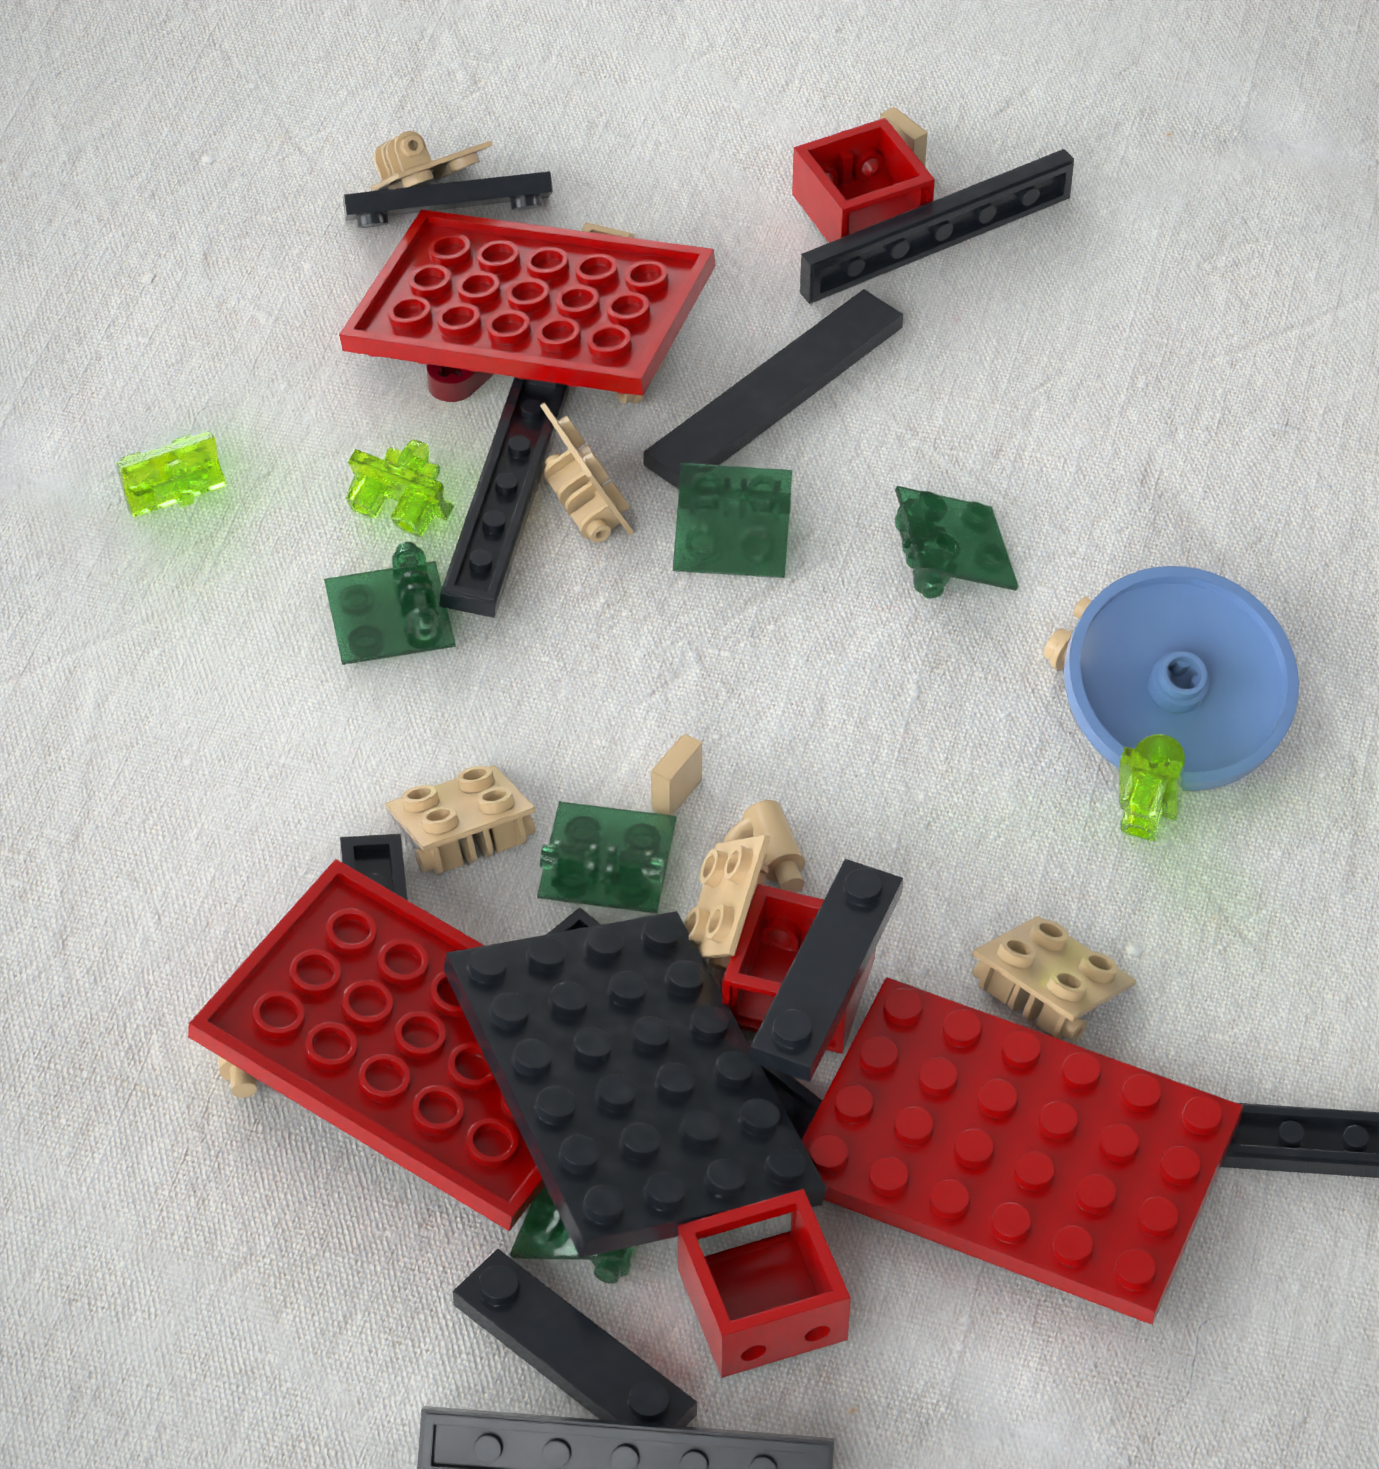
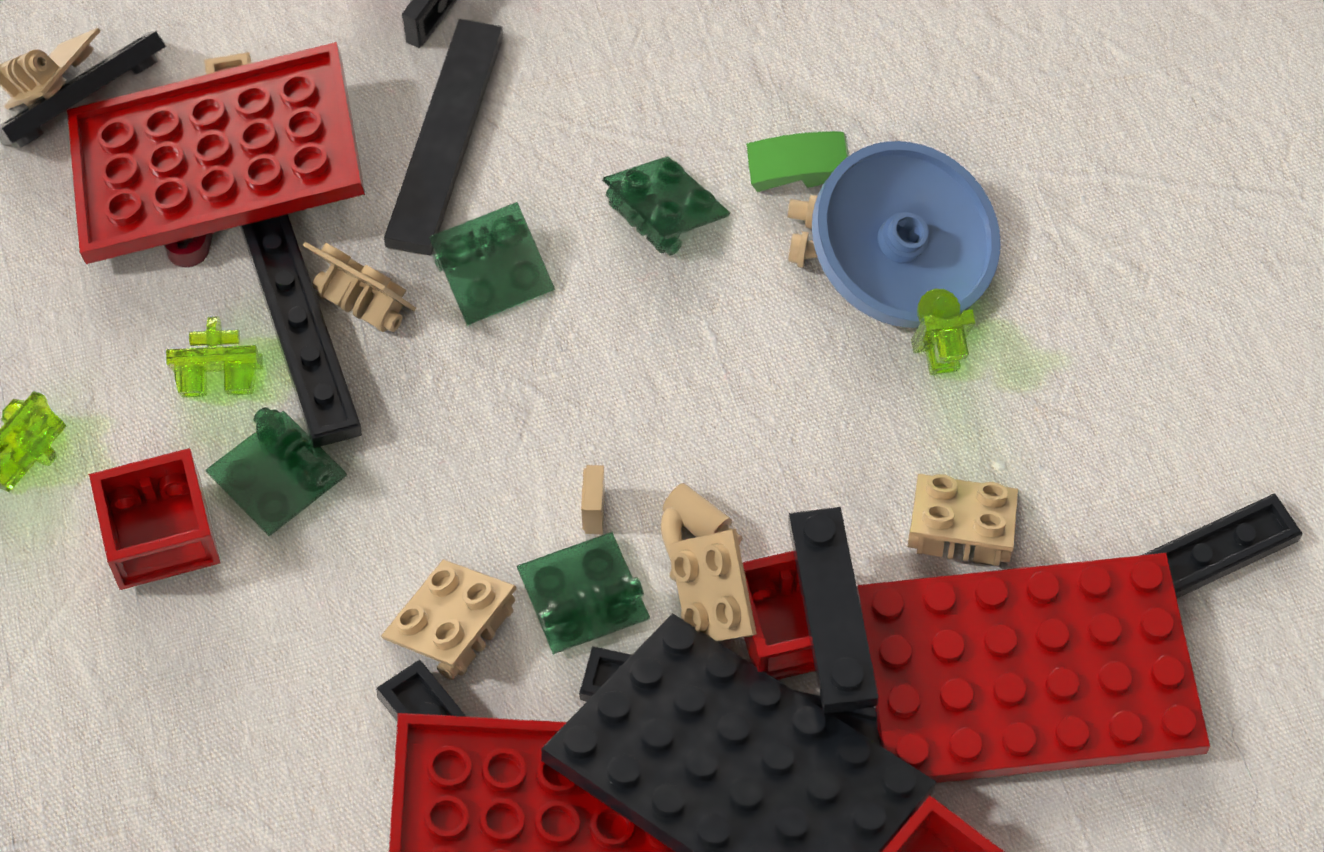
camera: 30 degrees left, 10 degrees up
none -> red piece [89,448,221,590]
none -> bright green slope [746,131,849,192]

